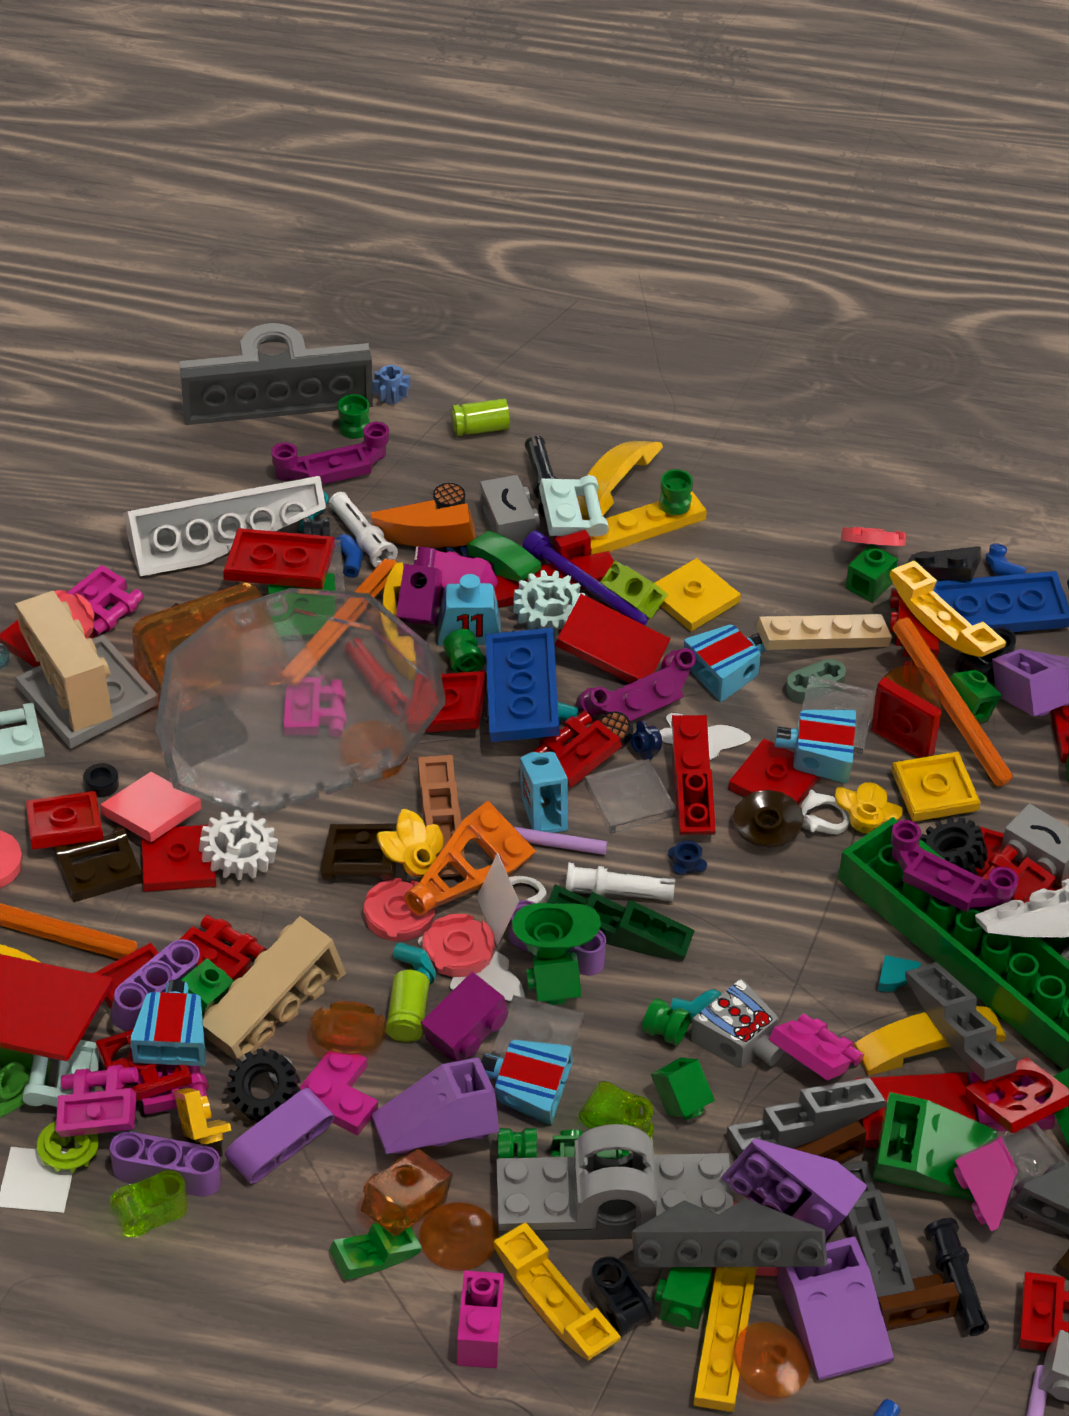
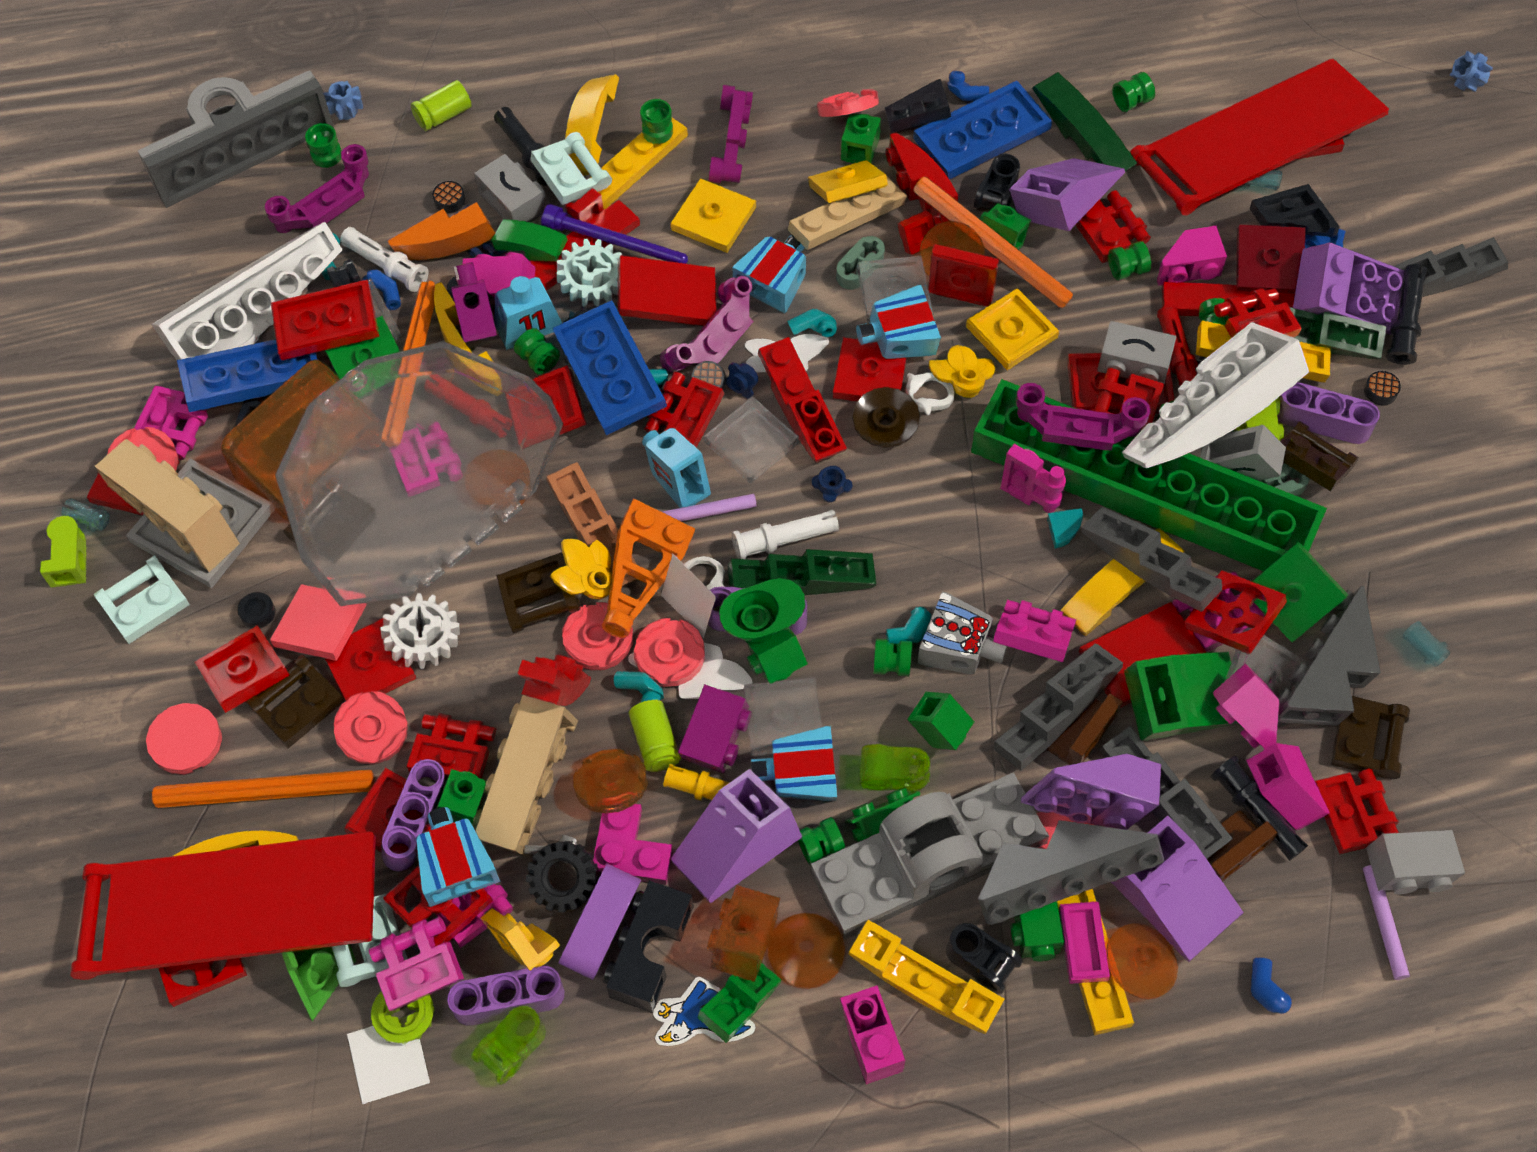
camera: 20 degrees left, 15 degrees up
lime leg [600,560,668,619] -> none
yellow slope [890,561,1006,657] -> none
black tyre [920,817,988,875] -> none
none -> blue plate [177,339,324,412]
none -> coral tile [334,691,408,765]
none -> red slope [518,654,591,706]
none -> black arch [603,880,694,1013]
none -> sticker [653,977,755,1046]
none -> yellow pin [663,763,730,801]
none -> magenta plate [708,85,753,184]
none -> teal arm [787,309,837,337]
none -> yellow plate [808,160,888,203]
none -> red tile [898,210,938,255]
none -> dark pink plate [1000,443,1066,513]
none -> dark pink tile [1059,902,1110,984]
none -> dark pink slope [1246,743,1330,830]

